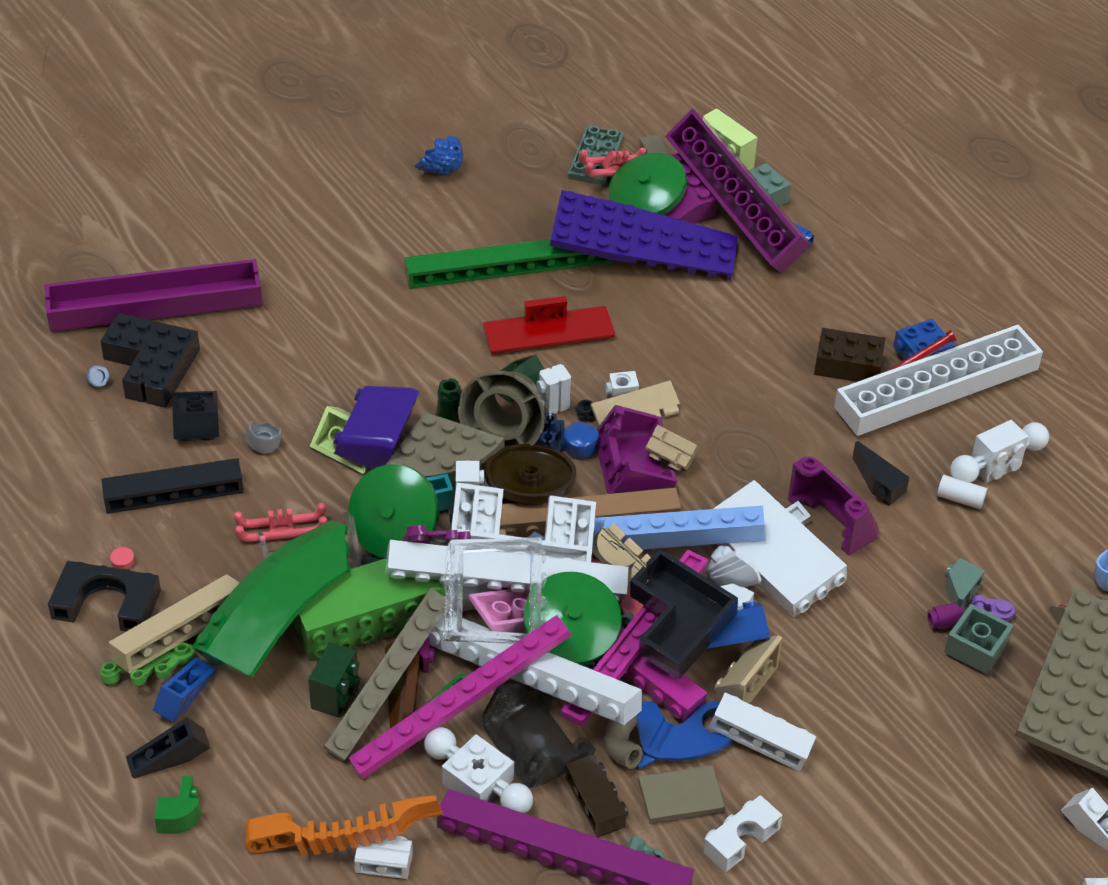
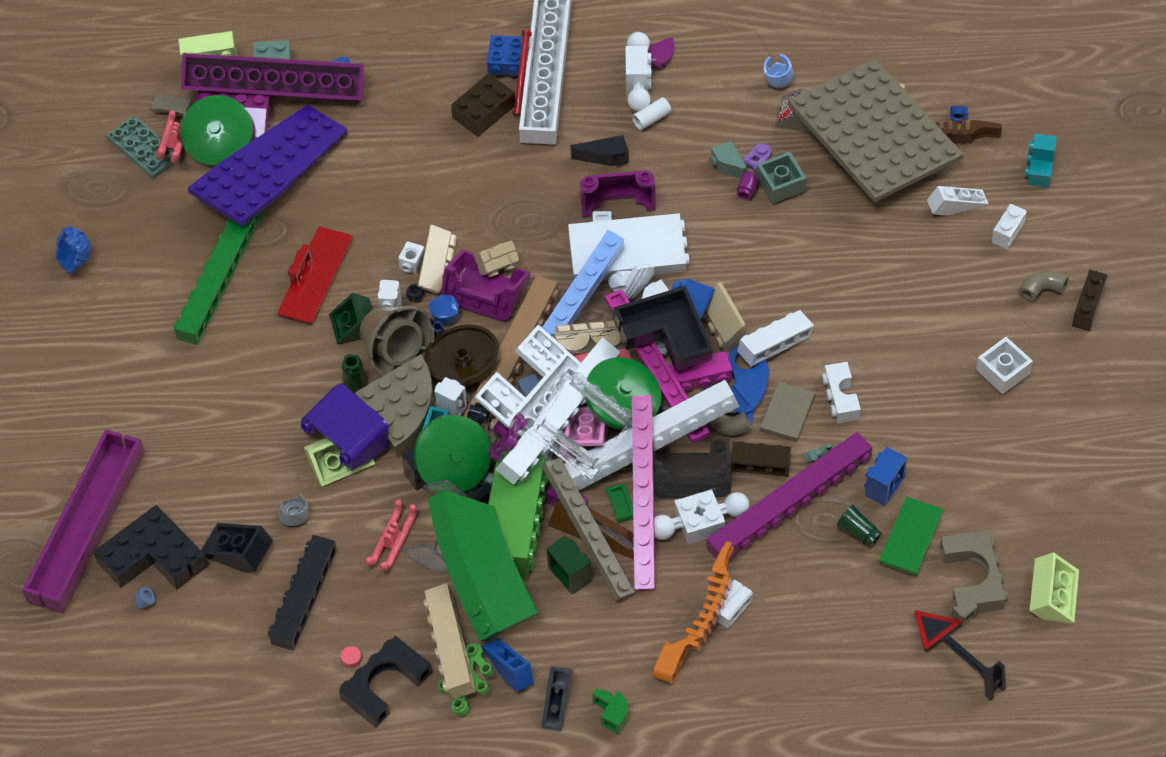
camera: 55 degrees left, 10 degrees up
none -> magenta arm [647,37,674,70]

